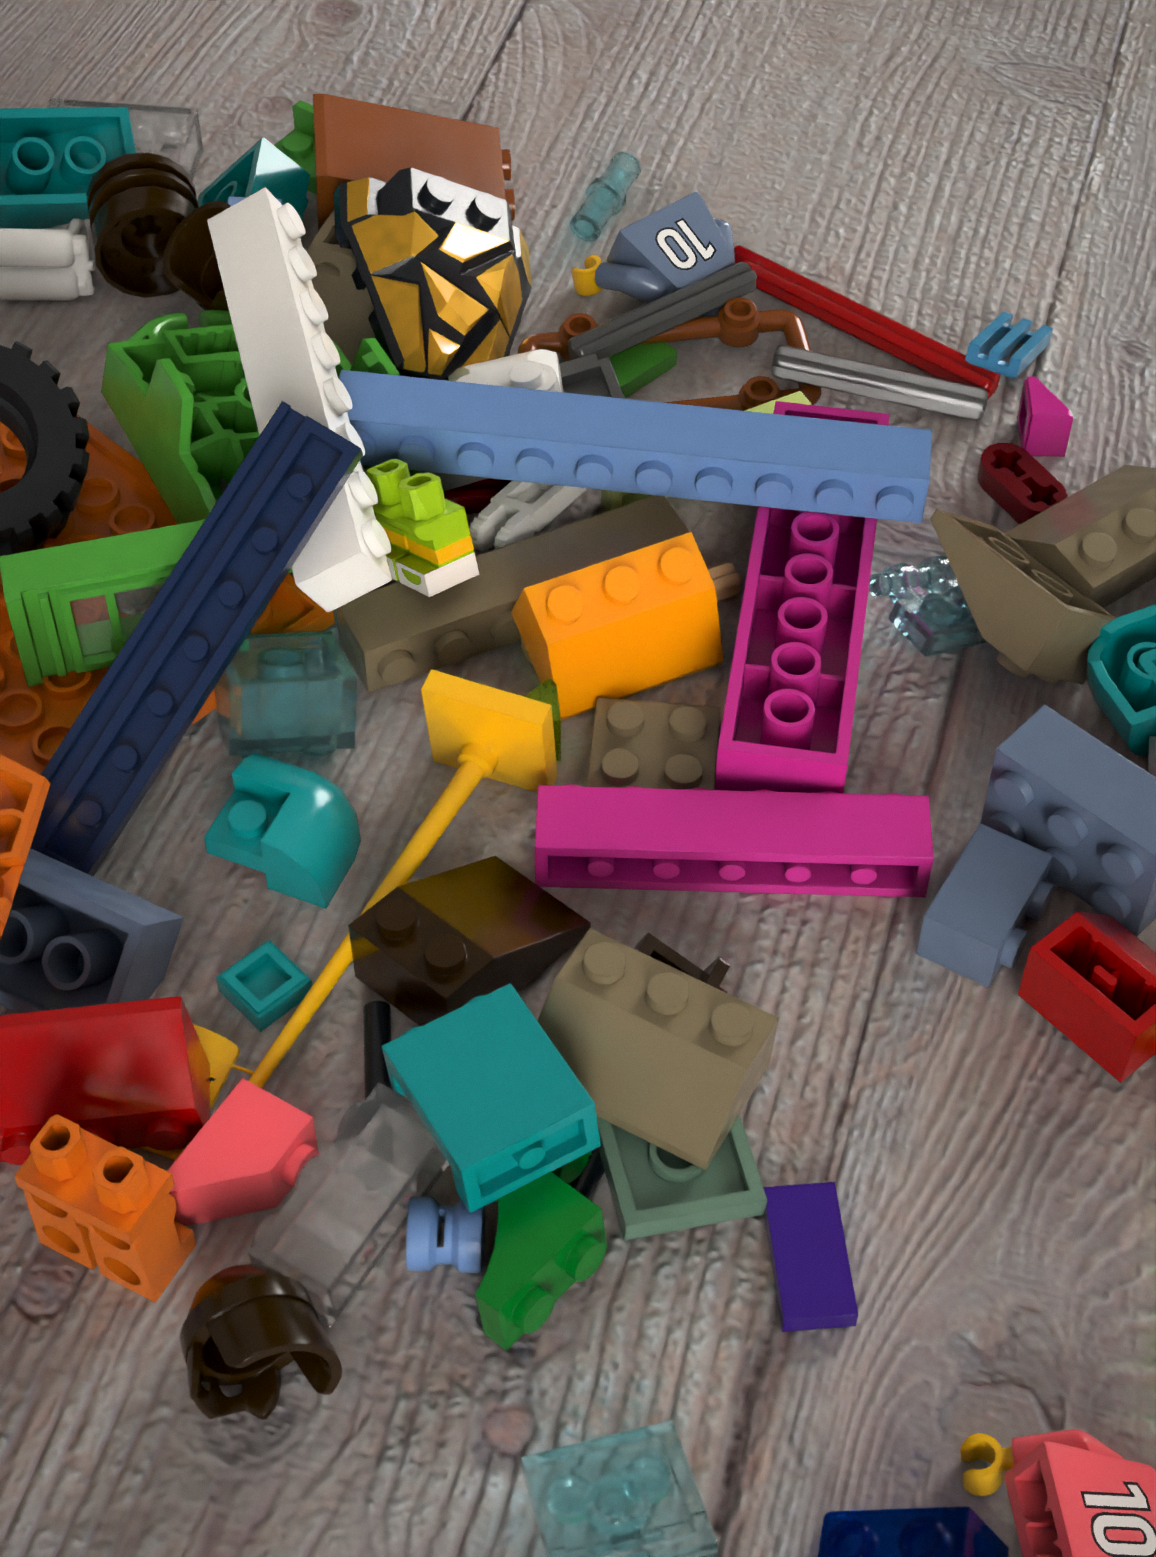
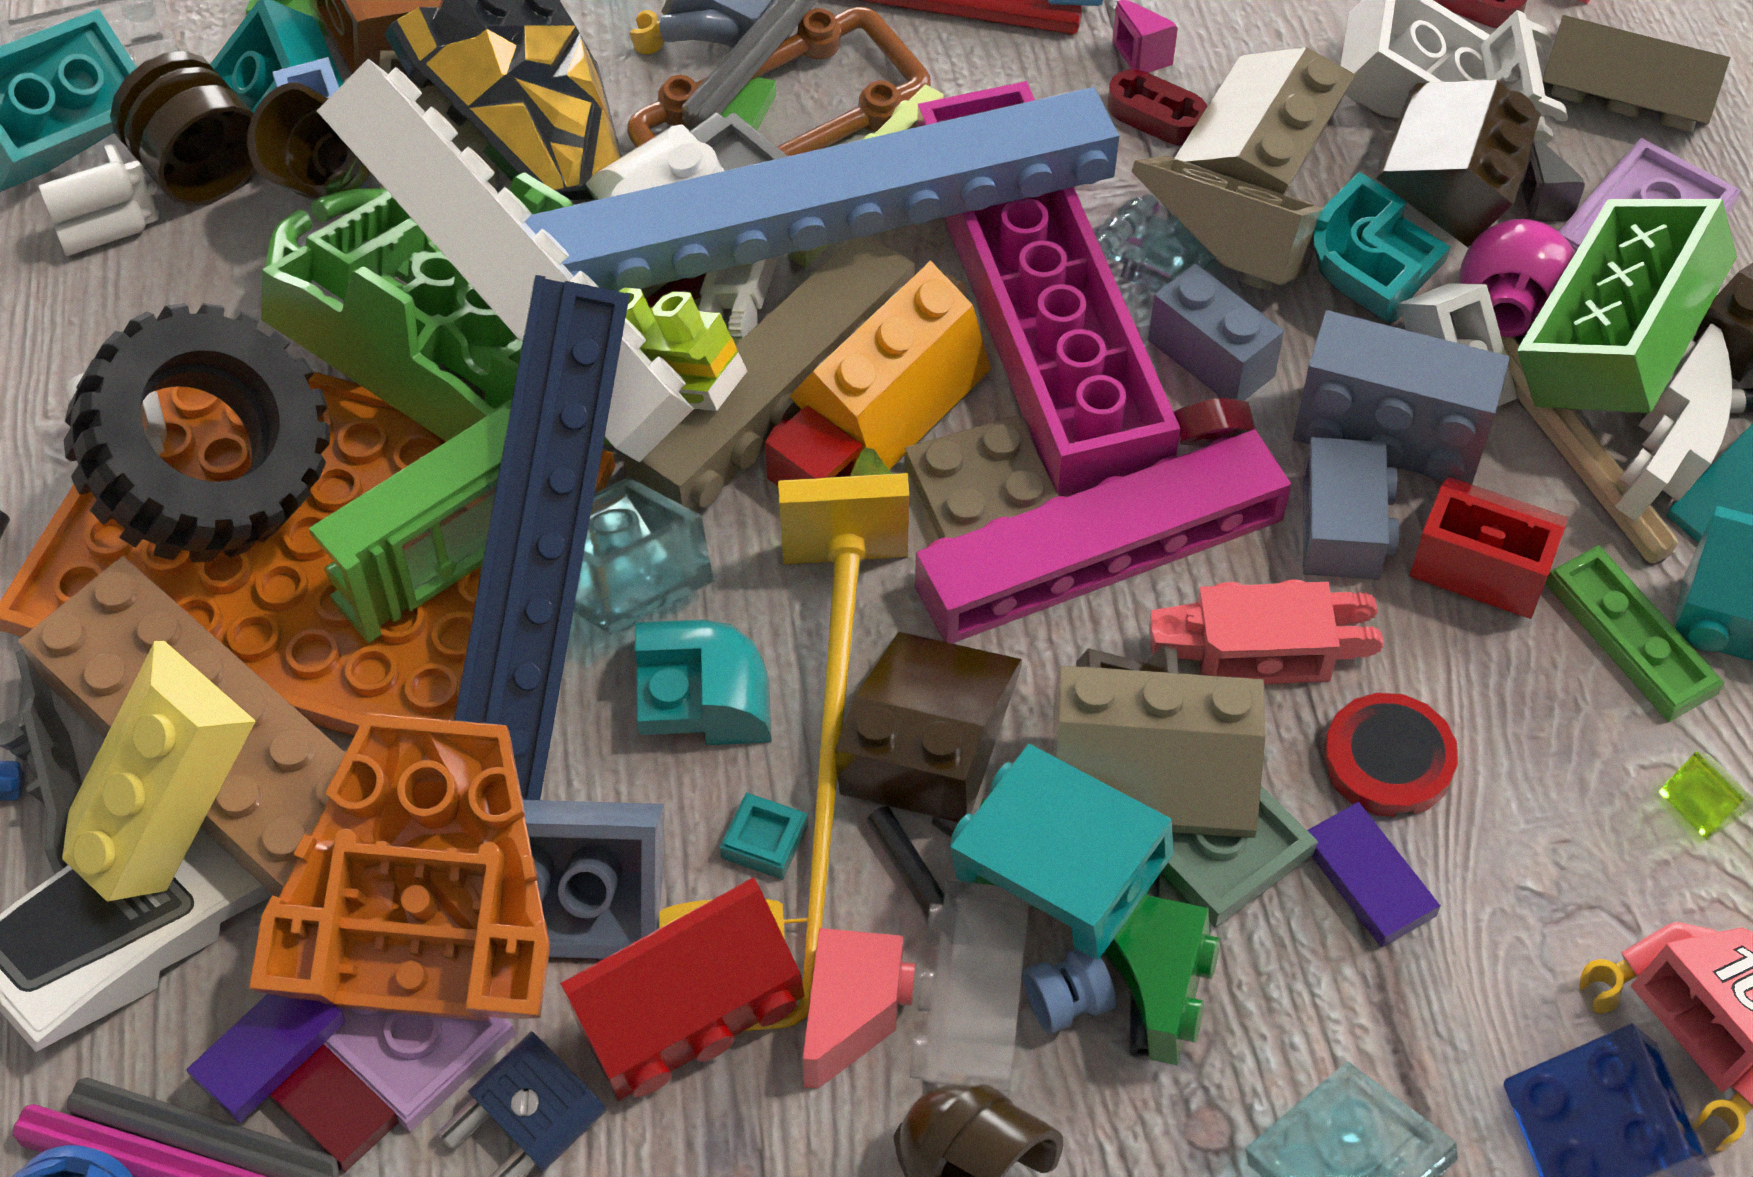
camera: 25 degrees left, 5 degrees up
orange hips [14,1114,197,1303] -> none
axle [771,345,988,421] -> none
none -> red brick [765,405,862,486]
none -> sand blue brick [1148,263,1284,401]
none -> coral hinge [1149,579,1384,684]
none -> dark red beam [1174,398,1256,447]
none -> tile [1323,692,1458,817]

